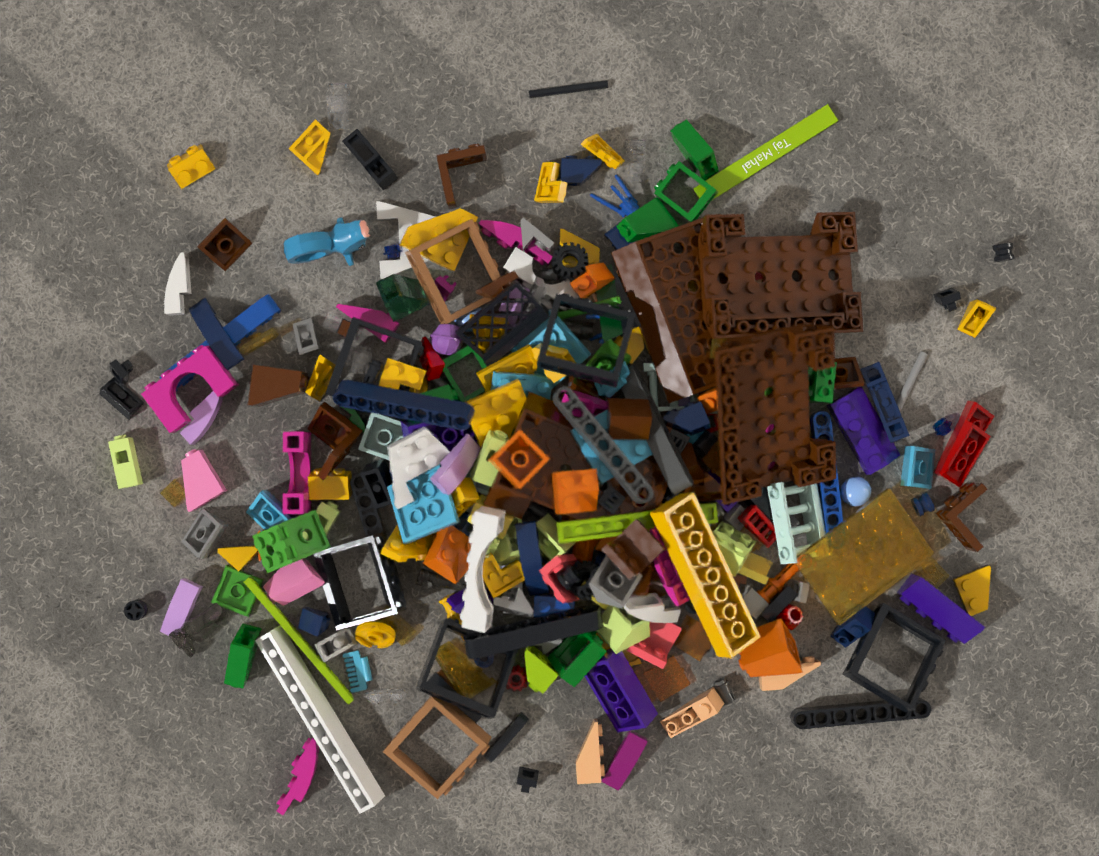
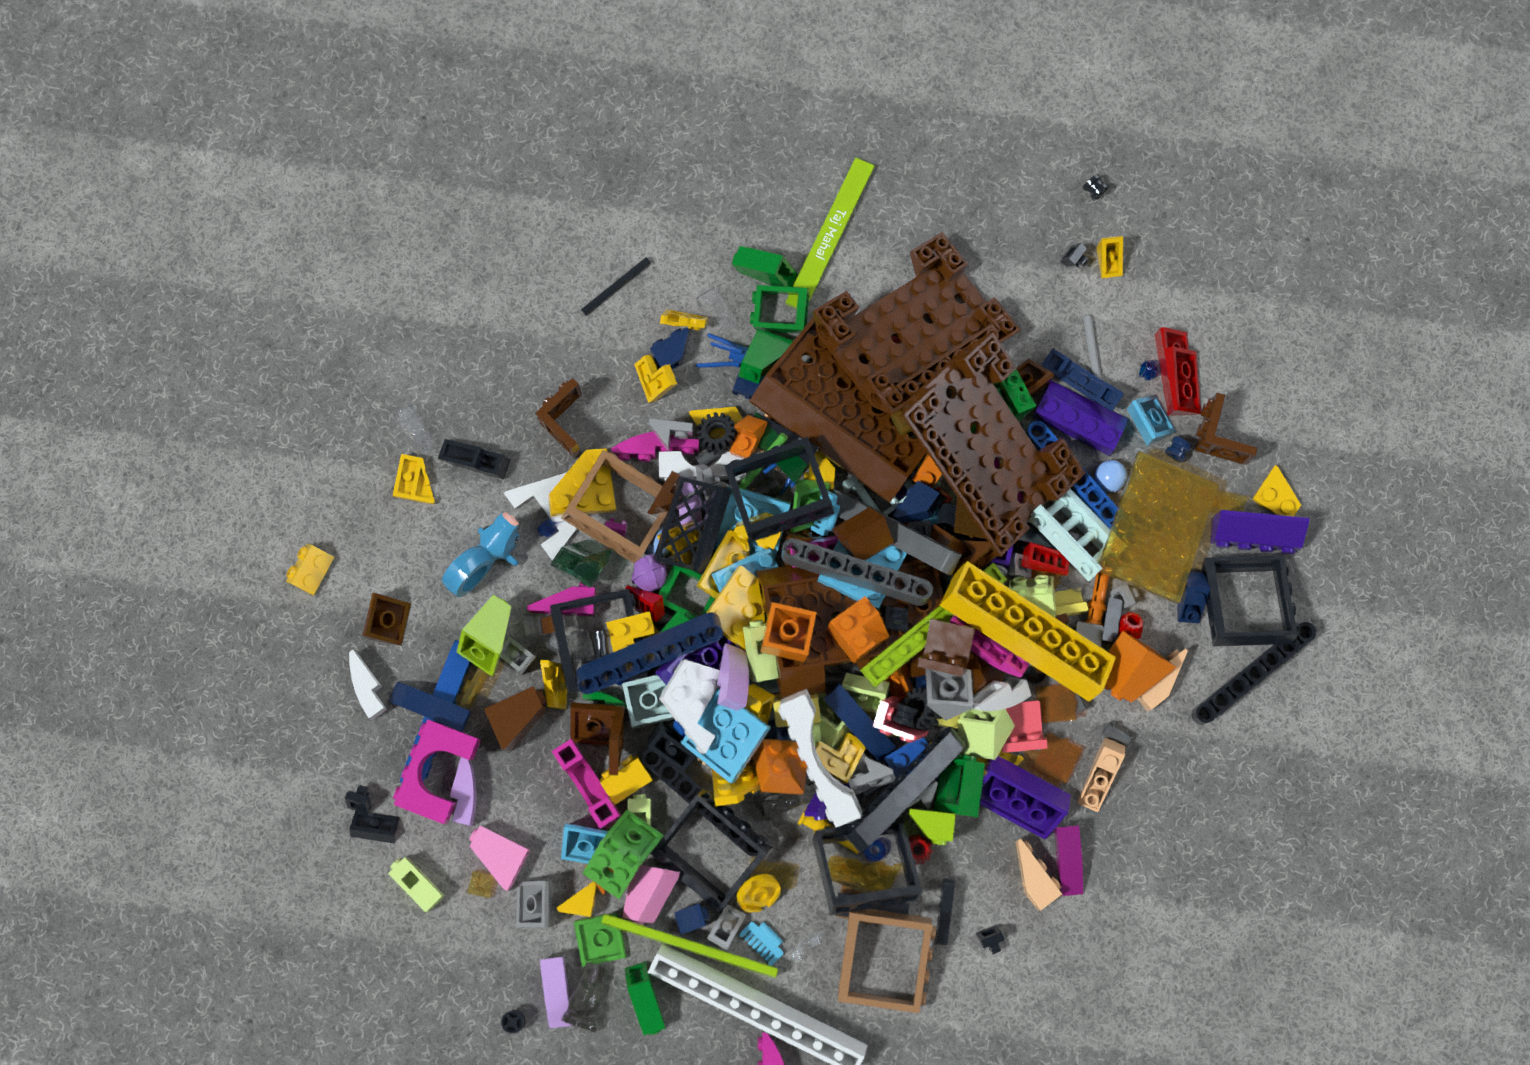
camera: 30 degrees left, 10 degrees down
none -> lime slope [456,595,511,677]

